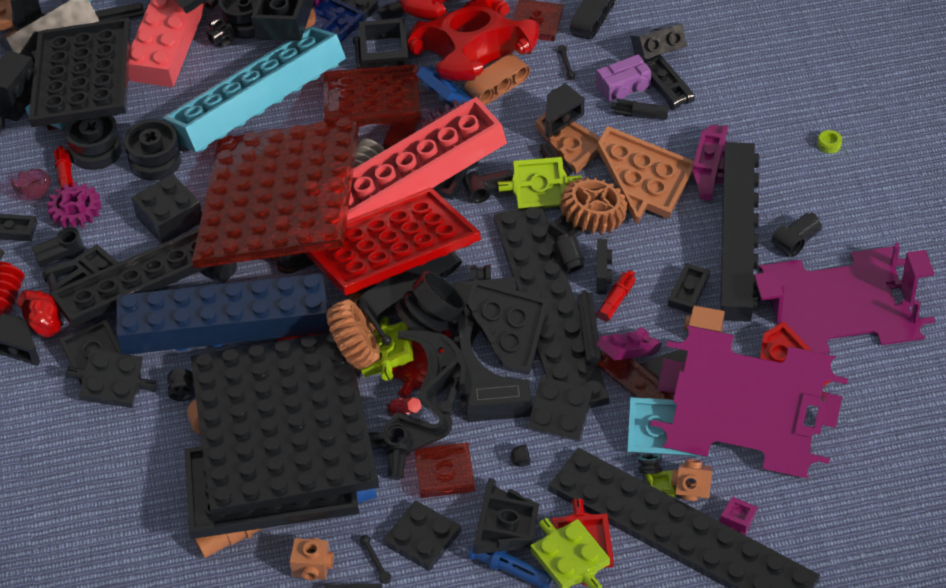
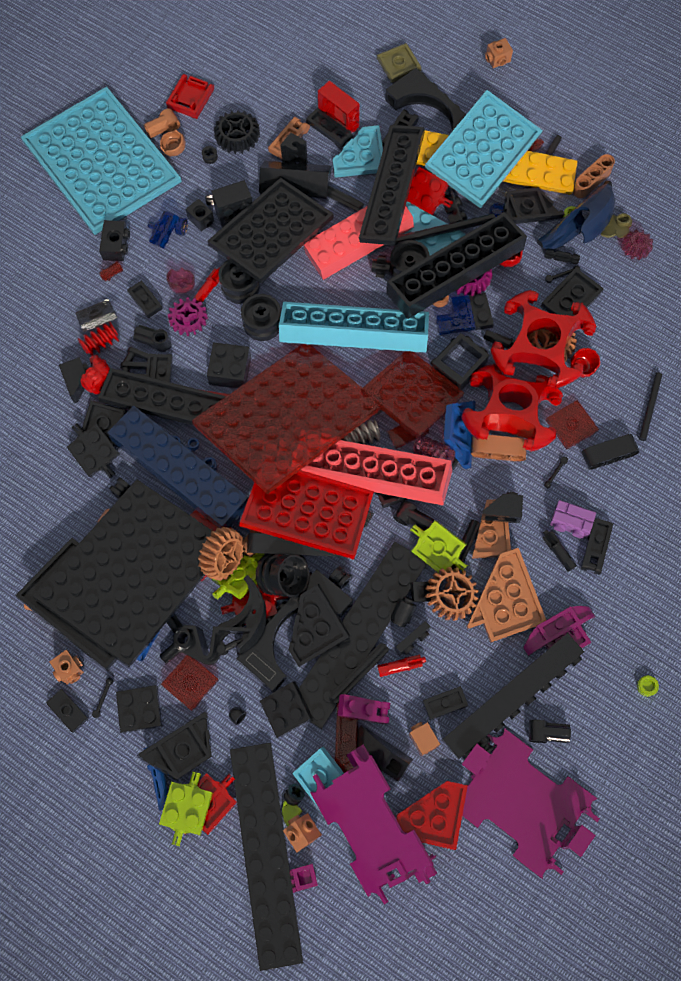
camera: 45 degrees right, 20 degrees up
black hinge [357,300,392,346] -> none
red piece [385,397,422,416] -> none
black brick [630,23,687,59] -> none

